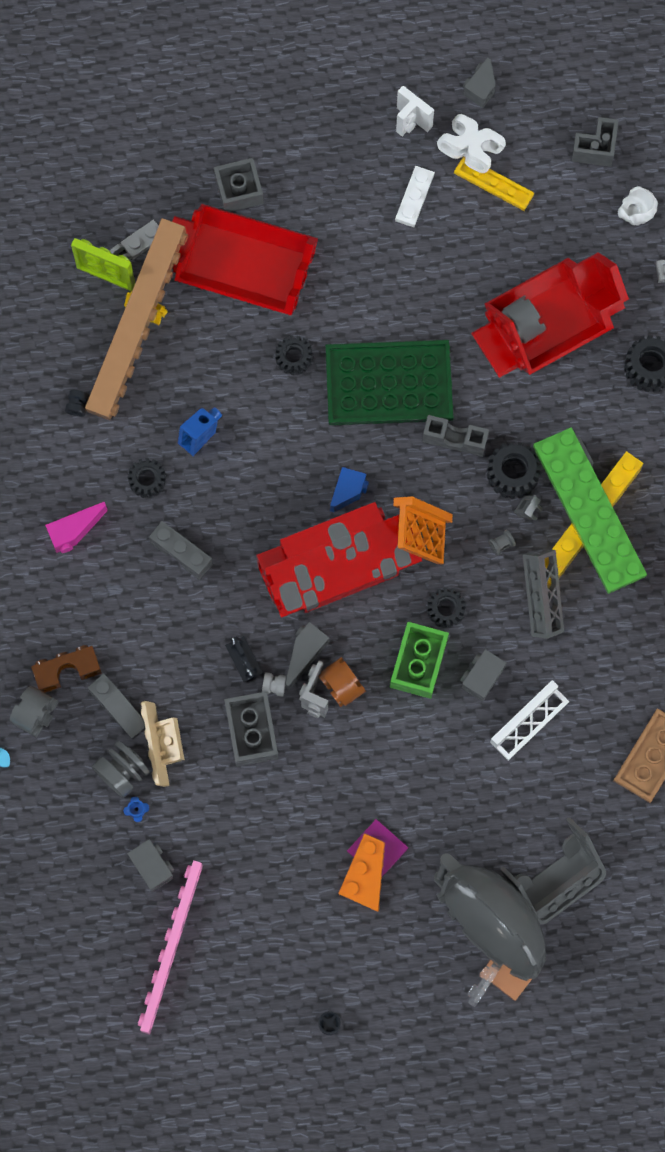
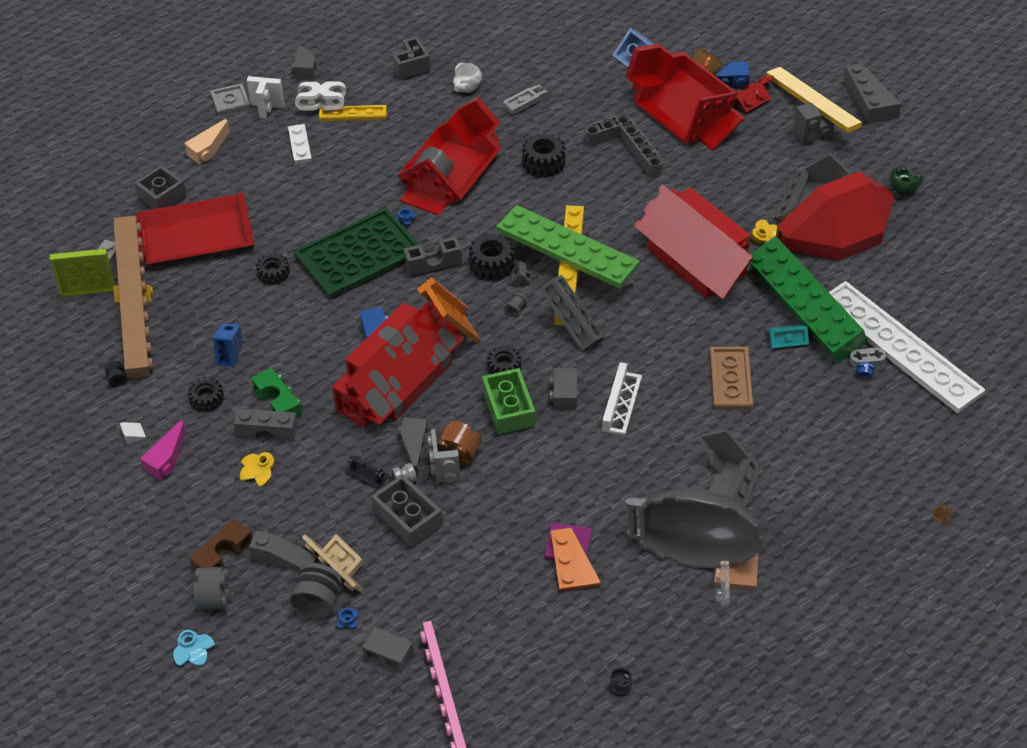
camera: 30 degrees left, 25 degrees down
none -> white slope [120,422,146,445]
none -> light nougat slope [185,119,229,165]
none -> light grey tile [210,84,250,115]
none -> yellow plate [240,452,275,487]
none -> green arch [251,368,302,418]
none -> blue plate [395,208,416,226]

